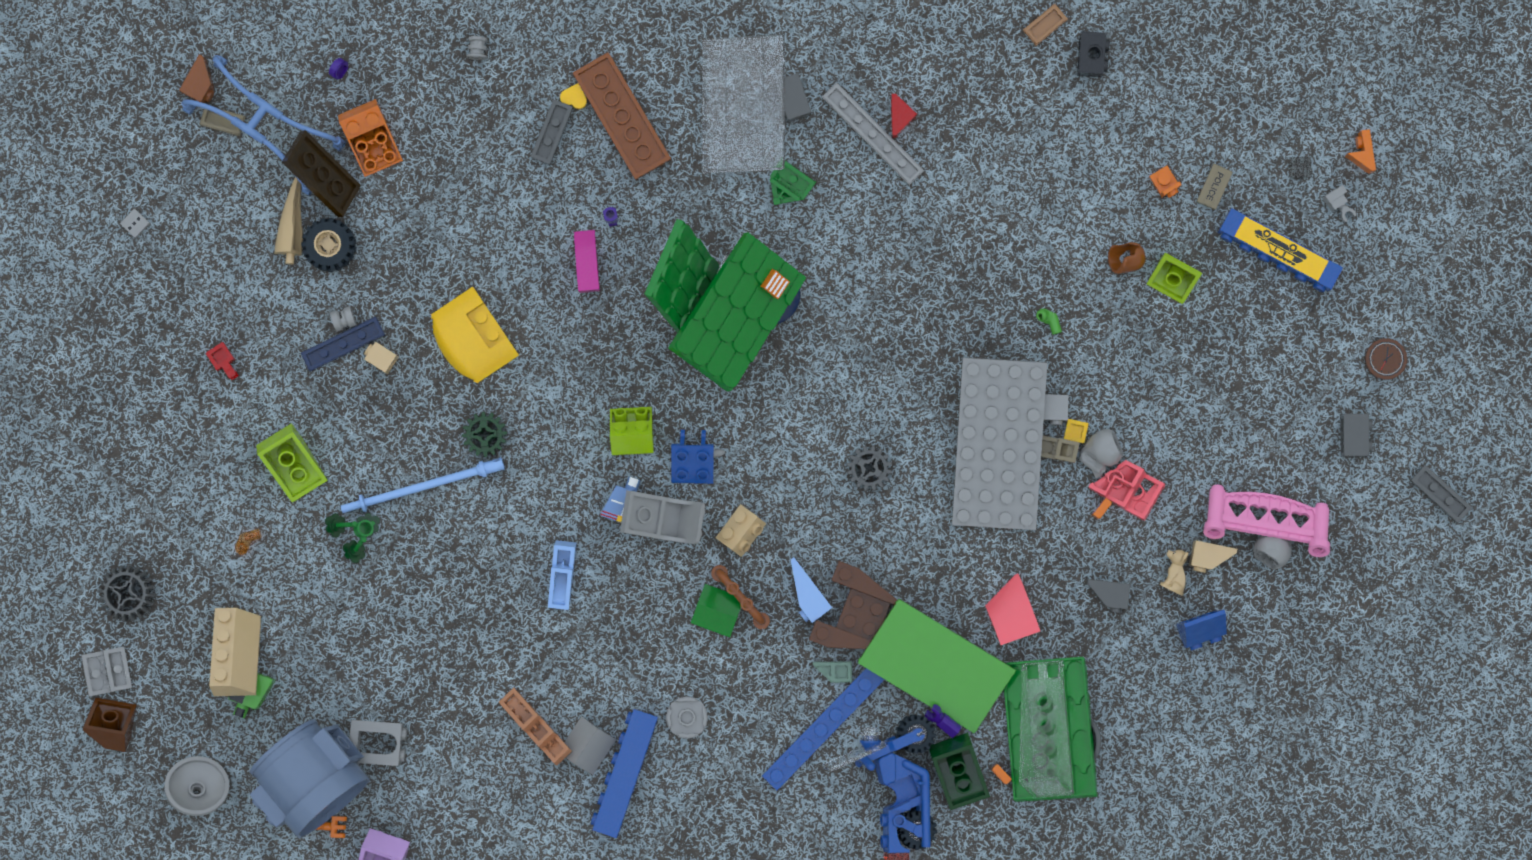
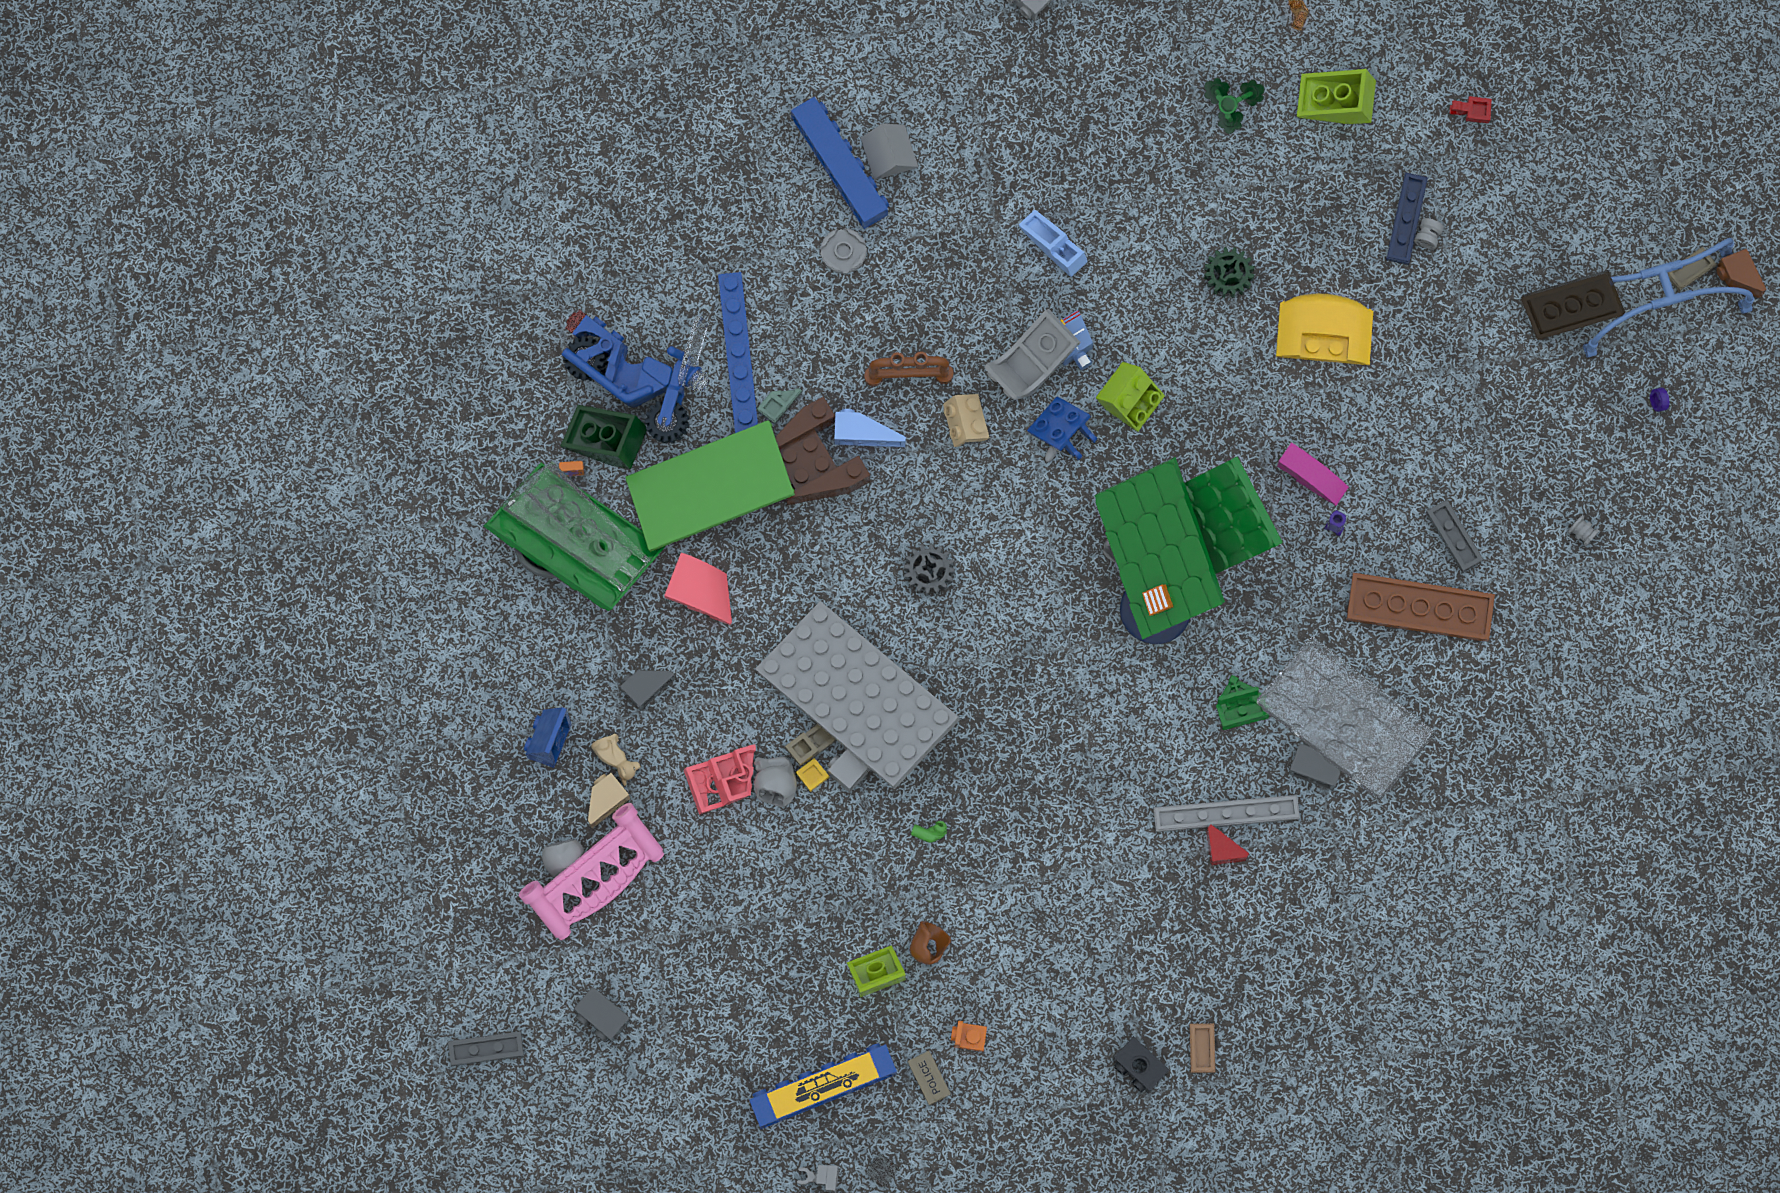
camera: 125 degrees right, 10 degrees down
light grey tile [120,209,151,238] -> none
tan piece [274,177,303,265] -> none
black wheel [301,218,357,272] -> none
orange slope [338,99,403,177] -> none
light blue bar [341,457,505,513] -> none
tan brick [364,342,399,374] -> none
nougat slope [499,688,572,765] -> none
yellow tile [560,83,587,109] -> none
green slope [691,584,741,637] -> none
dark purple bar [925,704,961,738] -> none
orange tile [1091,498,1112,519] -> none
reddish brown tile [1365,338,1407,380] -> none

